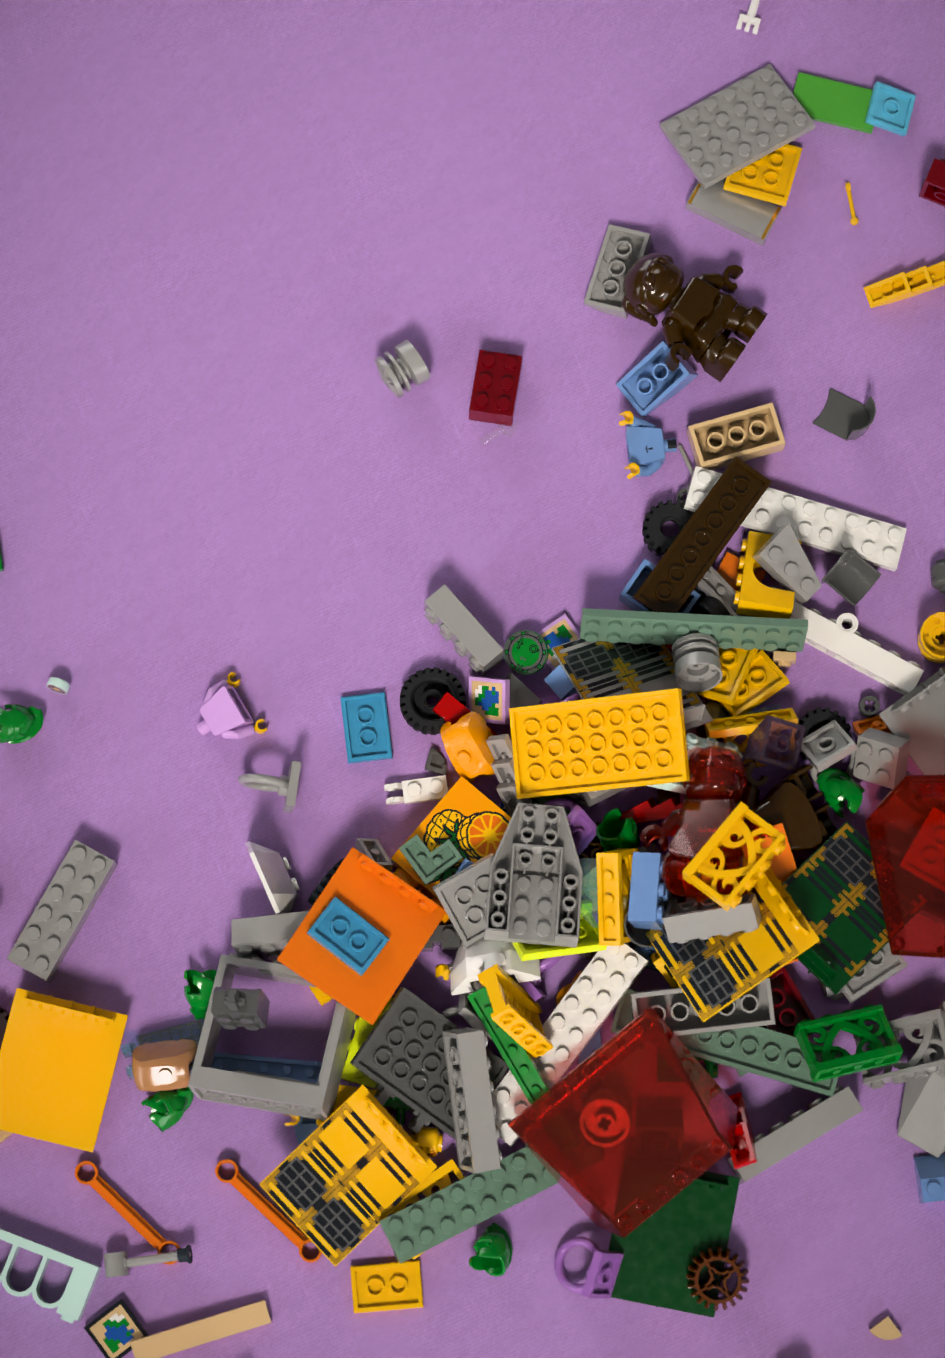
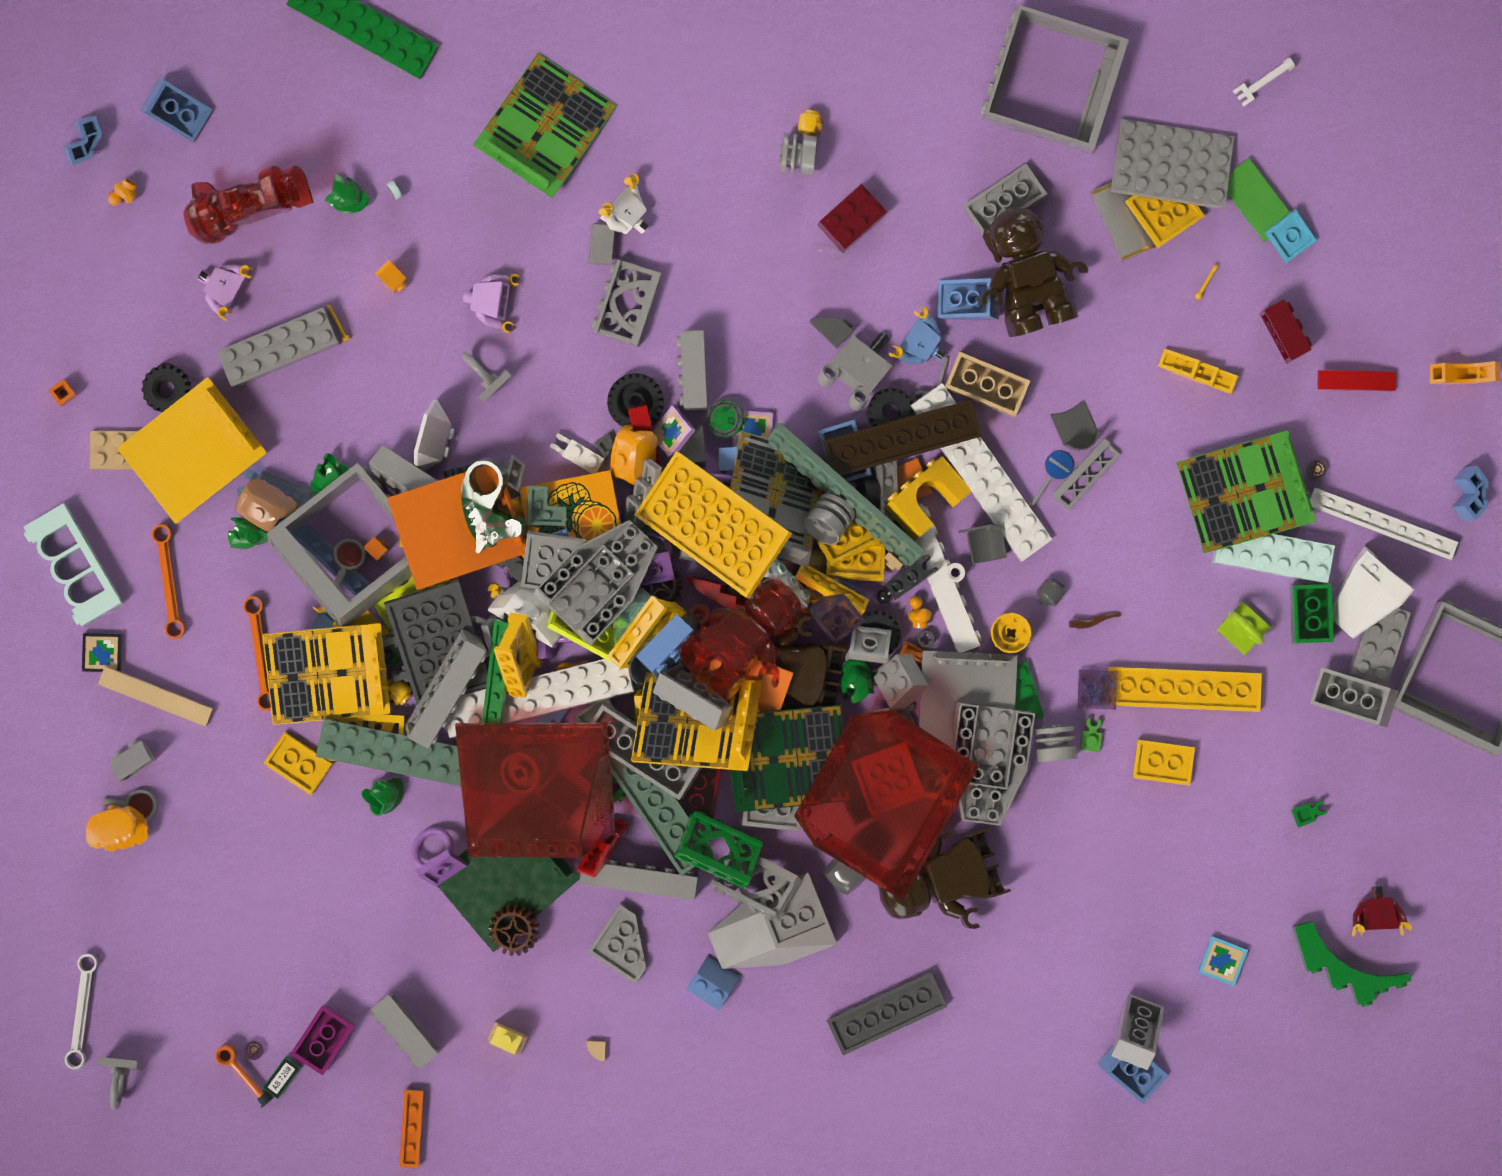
camera: 35 degrees right, 10 degrees up
light grey piece [103,1245,193,1278] -> none
dark grey hinge [211,987,270,1031] -> none
dark azure tile [307,897,390,976] -> none
dark azure tile [340,692,393,764] -> none
green helmet [596,808,640,852] -> none
yellow fence [682,802,786,912] -> none
light grey wedge [752,523,822,604] -> none
none -> yellow piece [327,304,350,342]
none -> piece [332,539,366,588]
none -> orange plate [363,537,389,561]
none -> light orange slope [375,260,408,294]
none -> animal [461,457,527,554]
none -> door [473,53,617,198]
none -> light grey hinge [588,224,614,265]
none -> light grey plate [588,904,646,984]
none -> light grey fence [592,259,662,347]
none -> white torso [599,174,649,234]
none -> yellow head [797,110,824,137]
none -> dark grey slope [809,318,853,349]
none -> light grey piece [818,332,892,411]
none -> black plate [876,555,939,604]
none -> light orange animal [908,596,932,628]
none -> light grey door [980,5,1129,154]
none -> blue piece [1030,451,1073,507]
none -> light grey fence [1051,438,1120,511]

